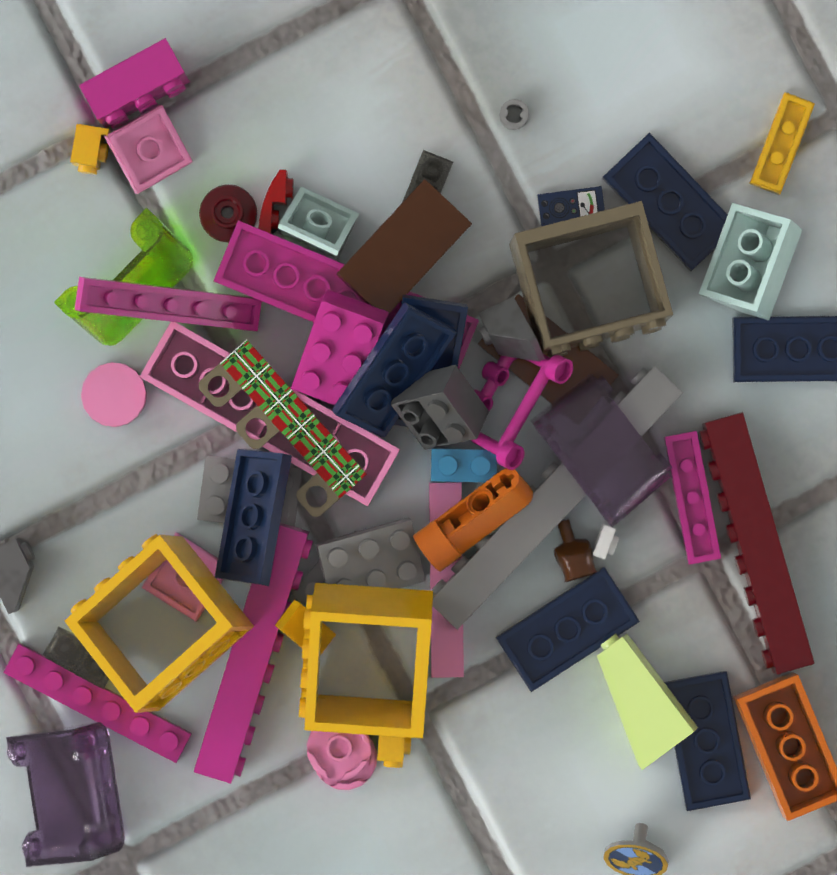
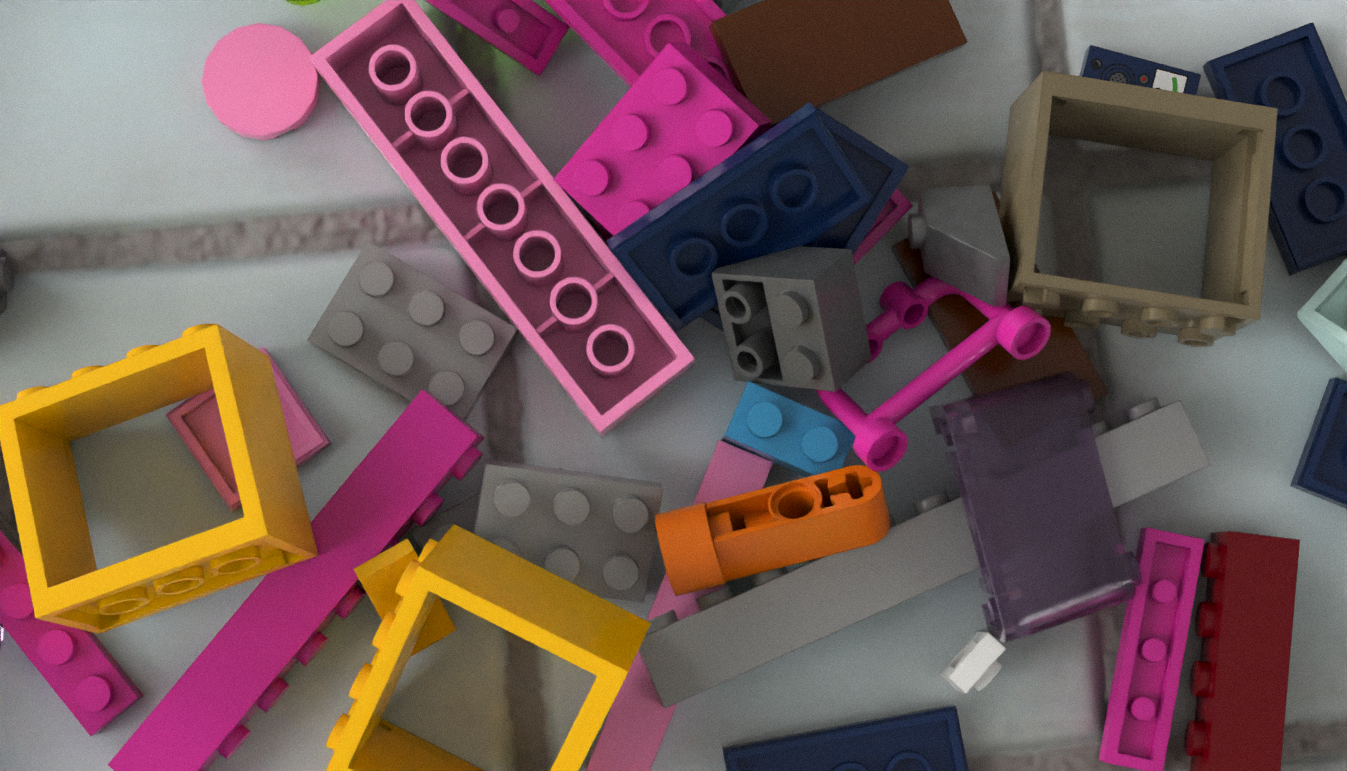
camera: 20 degrees right, 5 degrees down
piece [199,339,367,517] -> none
dark blue plate [215,449,292,586] -> none
reddish brown piece [554,519,597,582] -> none

